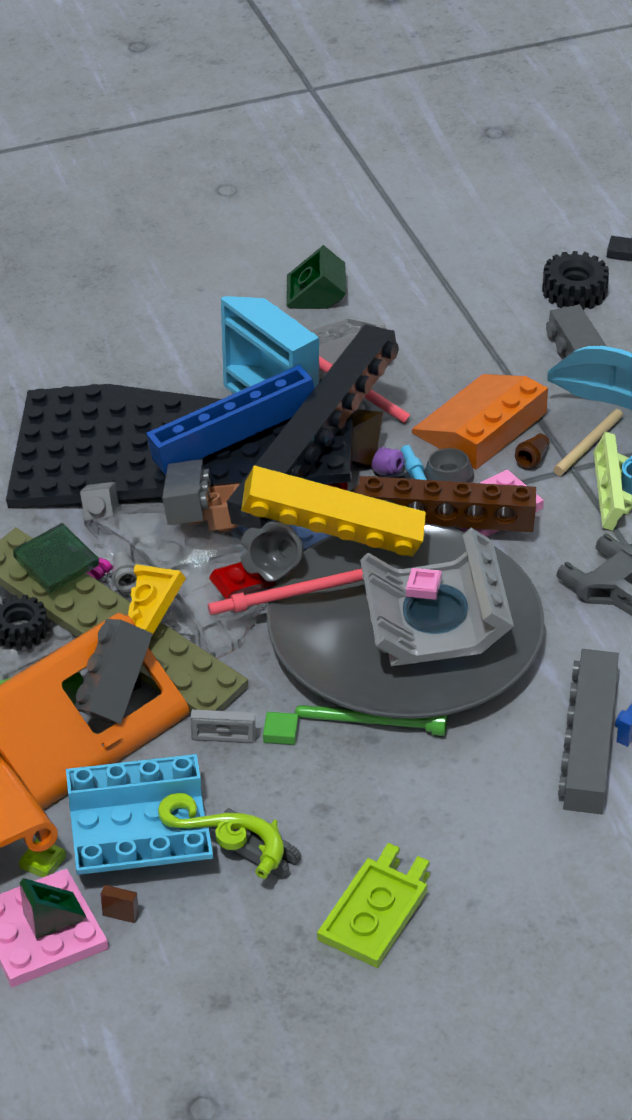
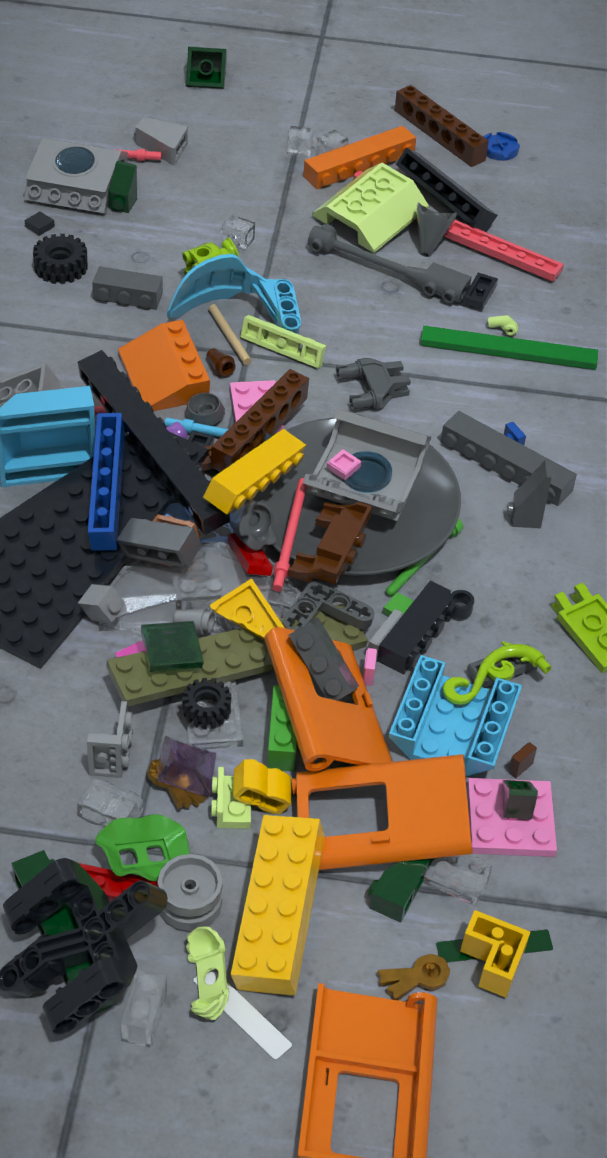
camera: 65 degrees left, 5 degrees up
none -> dark grey beam [282,581,375,630]
none -> reddish brown bracket [288,502,372,584]
none -> bright pink tile [363,648,377,686]
none -> black hinge [377,580,474,675]
none -> dark grey slope [507,460,552,529]

